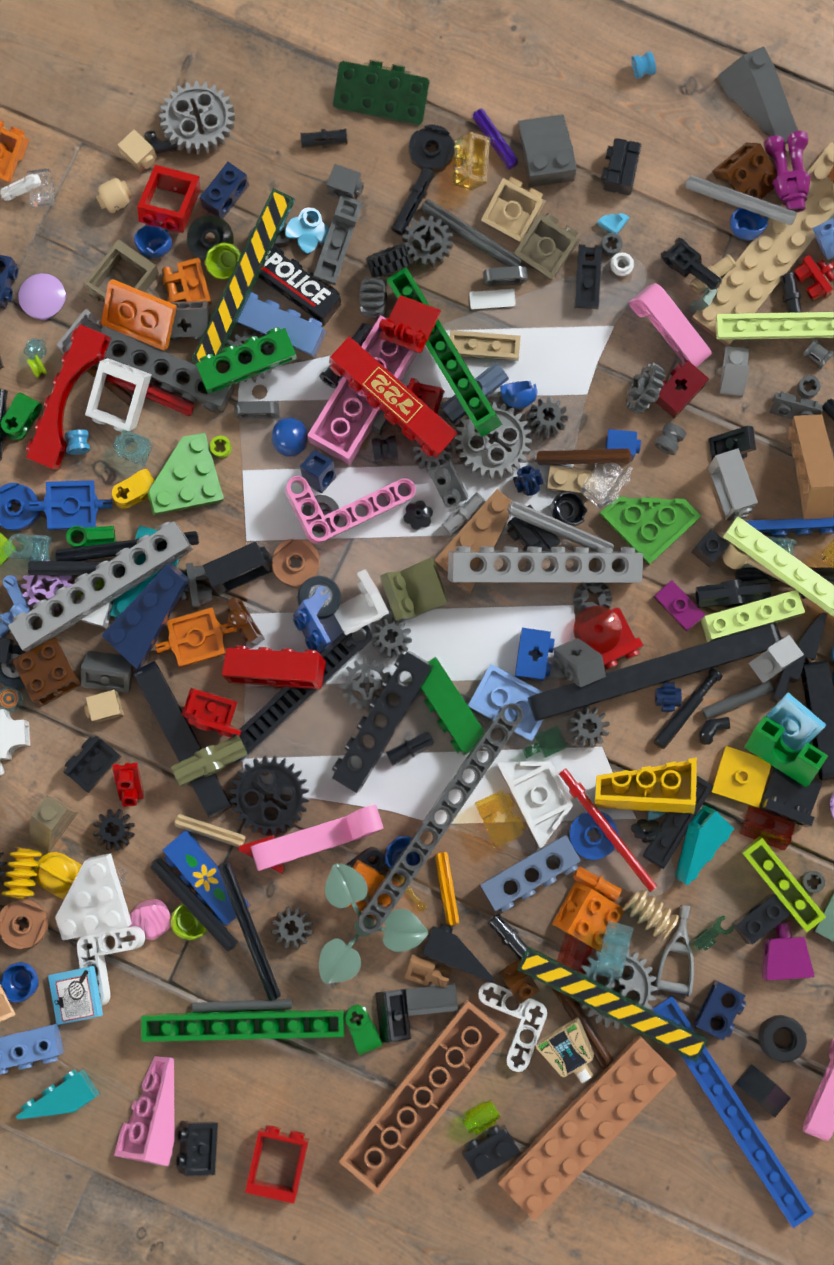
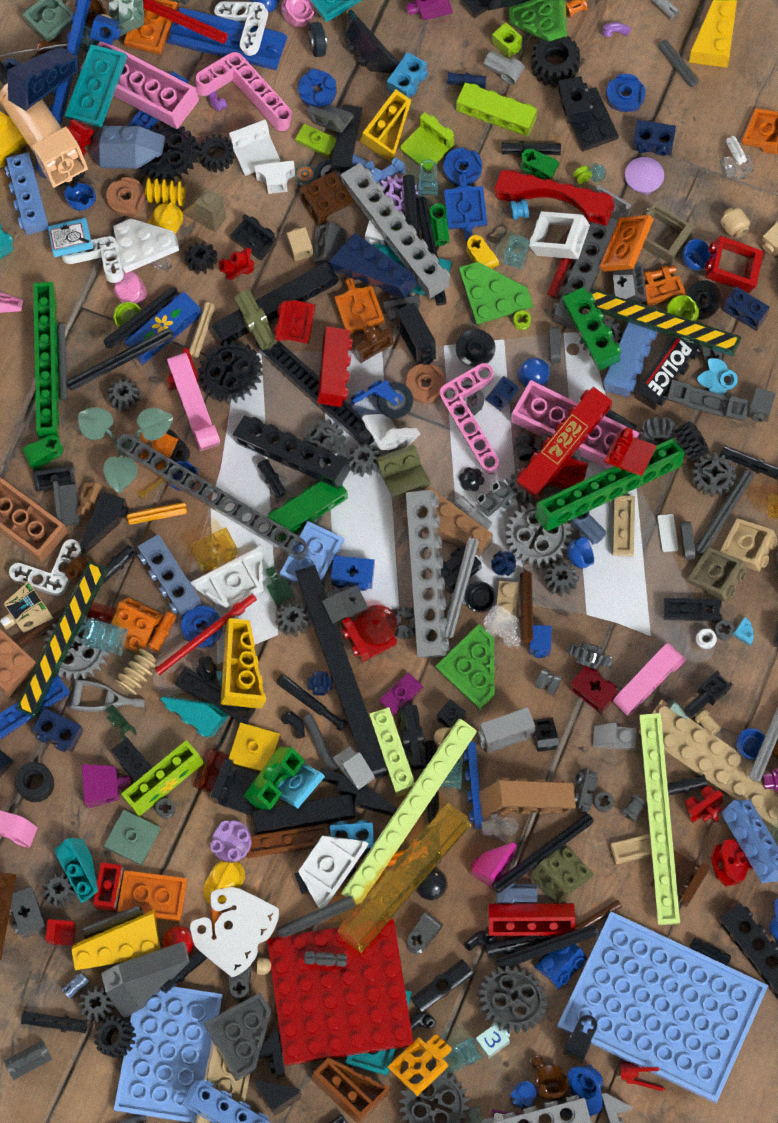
camera: 90 degrees right, 10 degrees down
none -> black dish [456,329,496,367]

